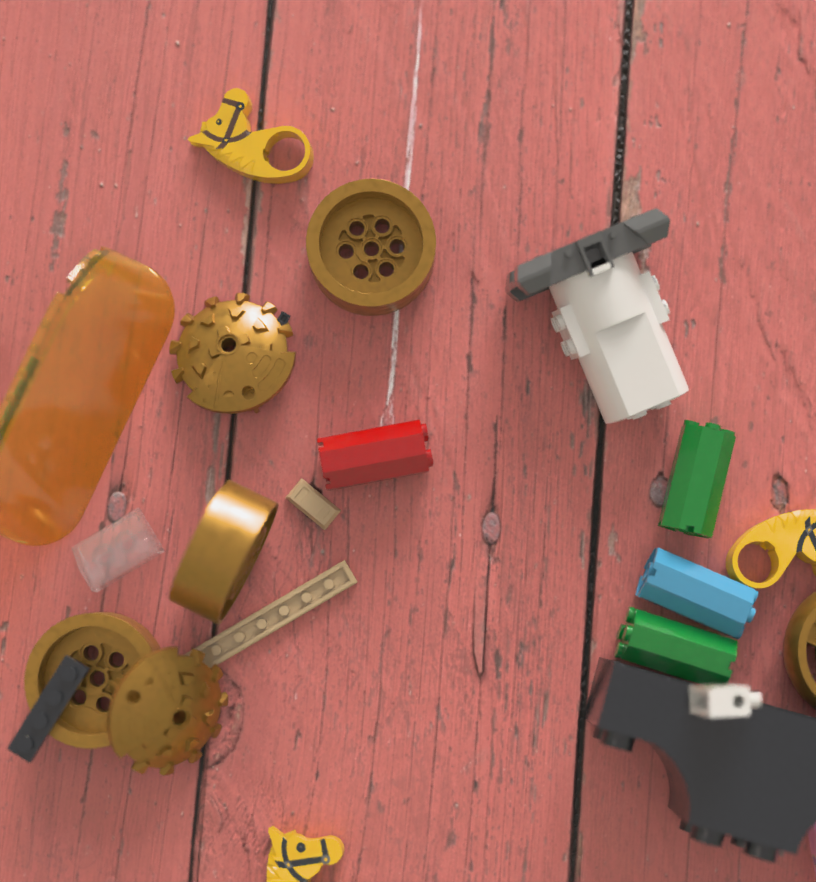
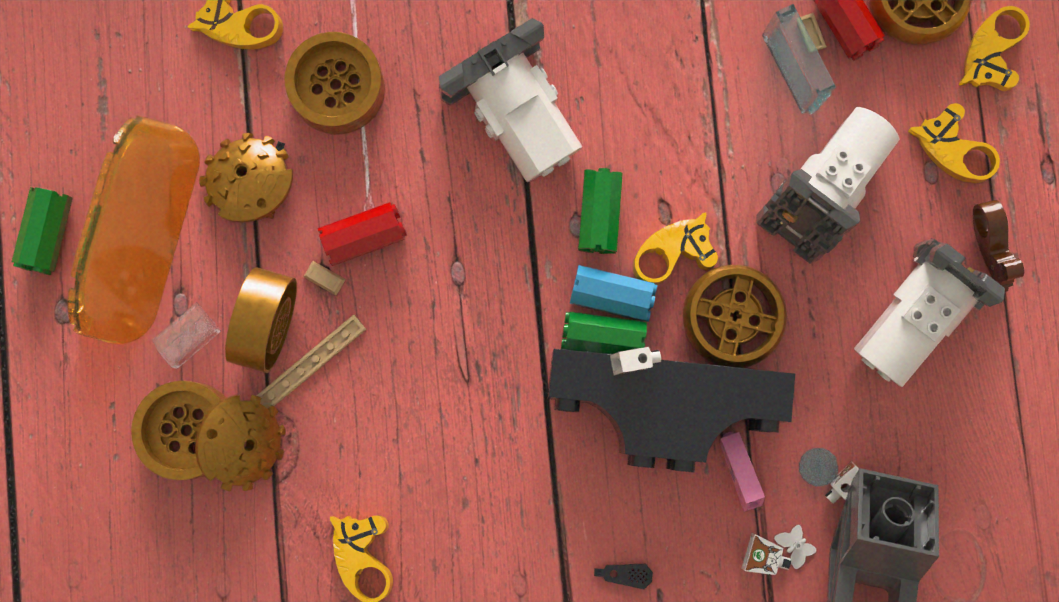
camera: 10 degrees left, 0 degrees up
black plate [7,655,90,763] -> none

